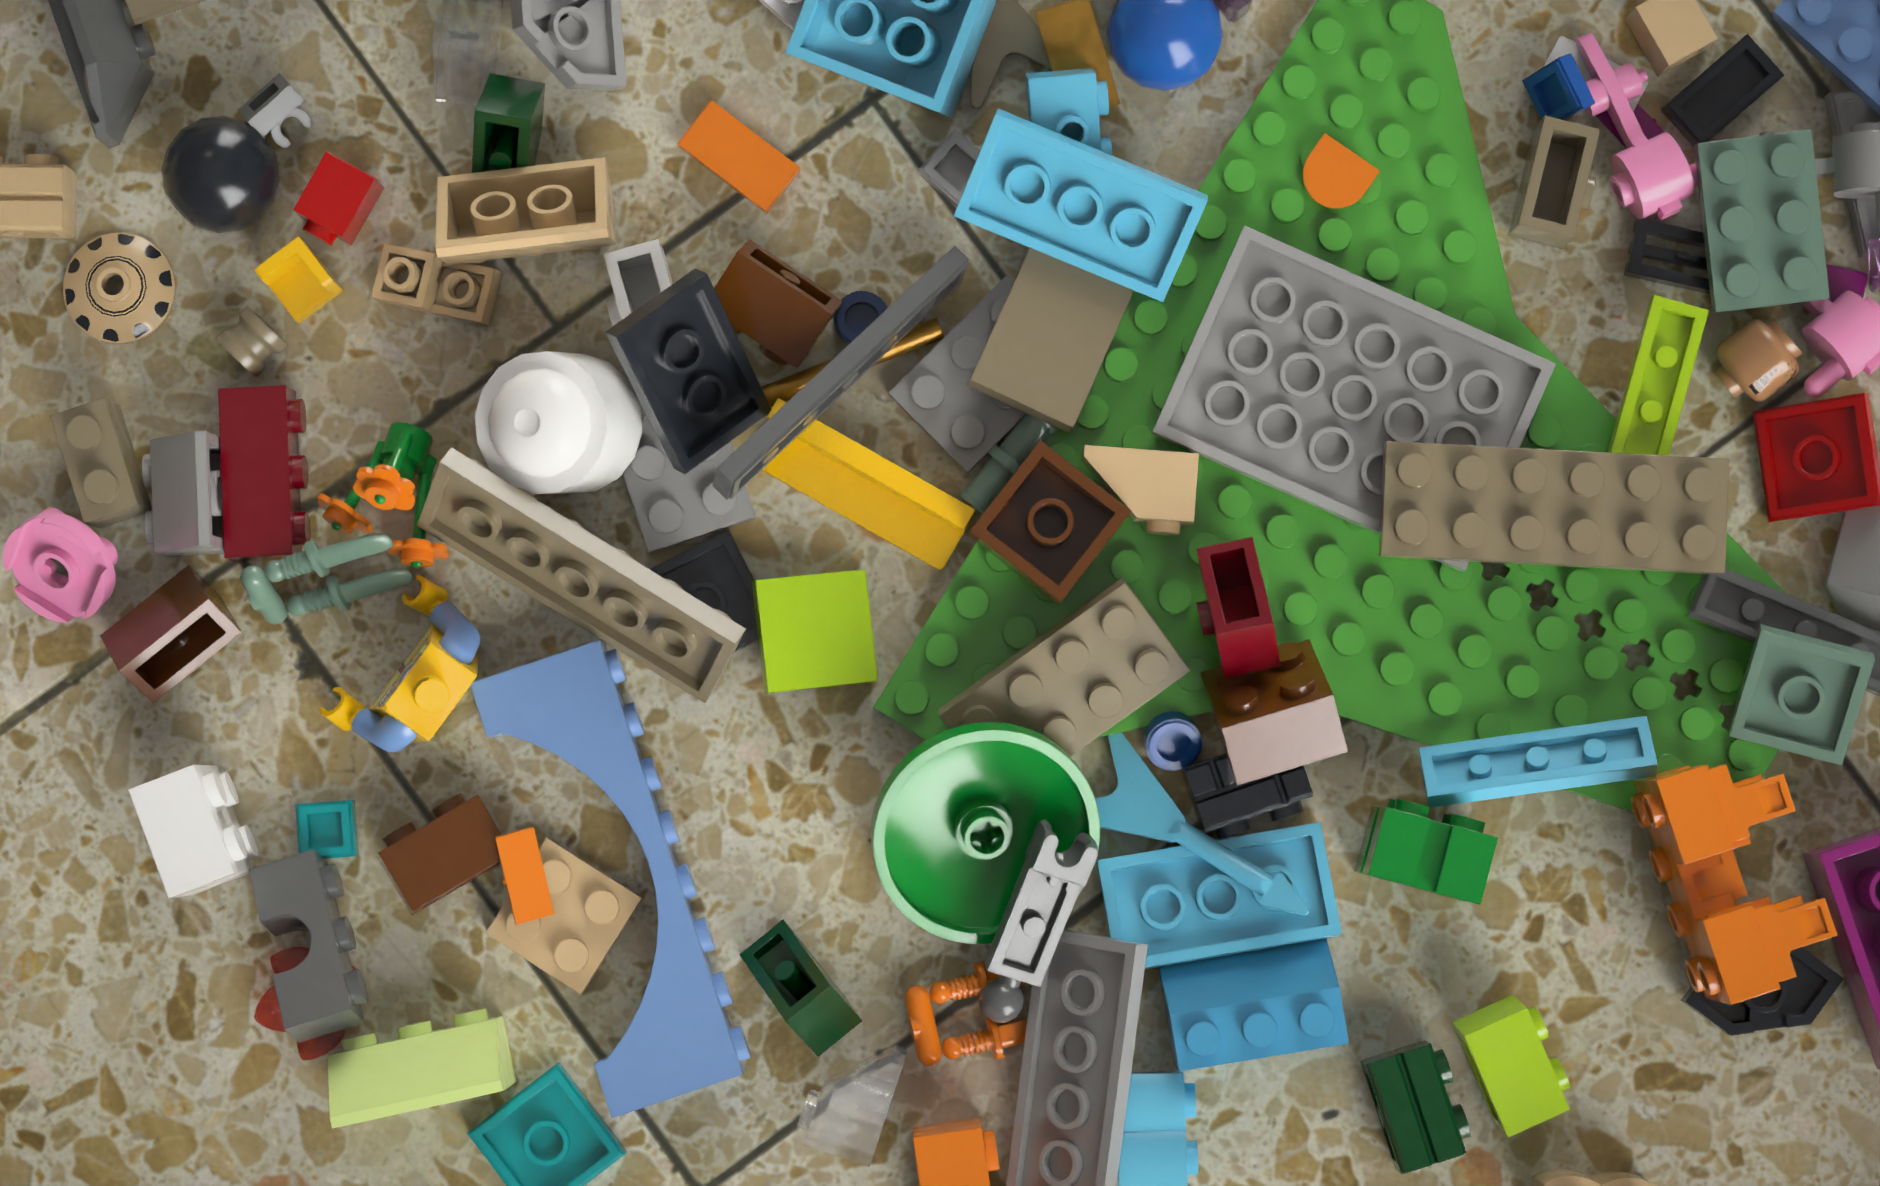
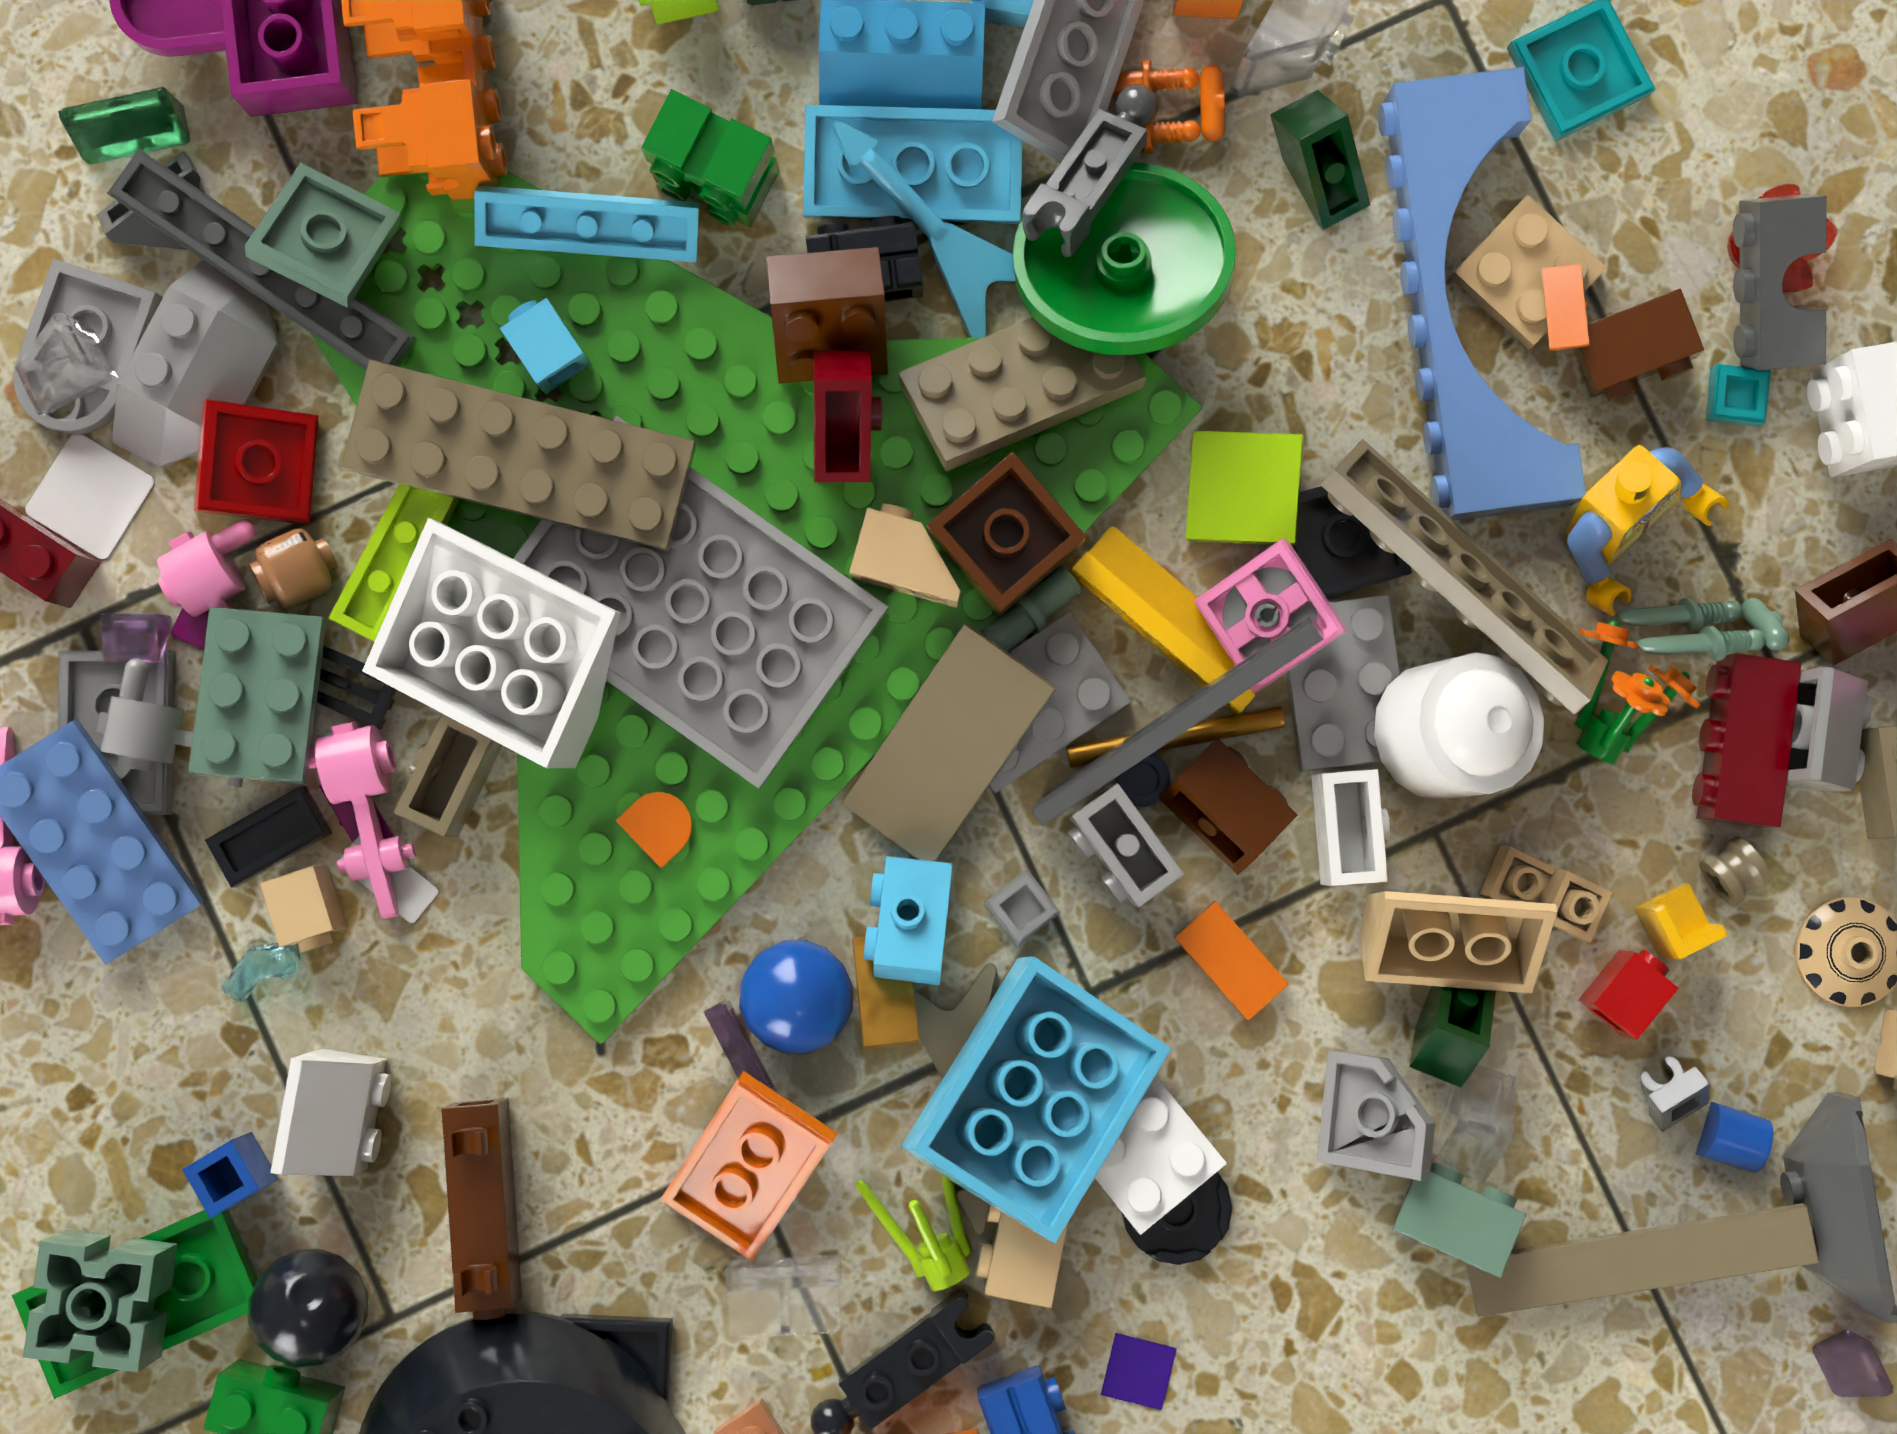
camera: 170 degrees left, 0 degrees up
black piece [161,116,280,233] -> none
yellowish green slope [328,1008,517,1129] -> none
black plate [605,268,772,474] -> none
medium azure plate [954,109,1208,302] -> none
blue tile [1143,711,1202,771] -> none
blue tile [1522,53,1595,121] -> none
none -> white slope [362,518,620,768]
none -> medium azure brick [500,298,592,394]
none -> light grey brick [1068,783,1184,907]
none -> bright pink piece [1193,538,1348,692]
none -> blue brick [1696,1102,1774,1173]

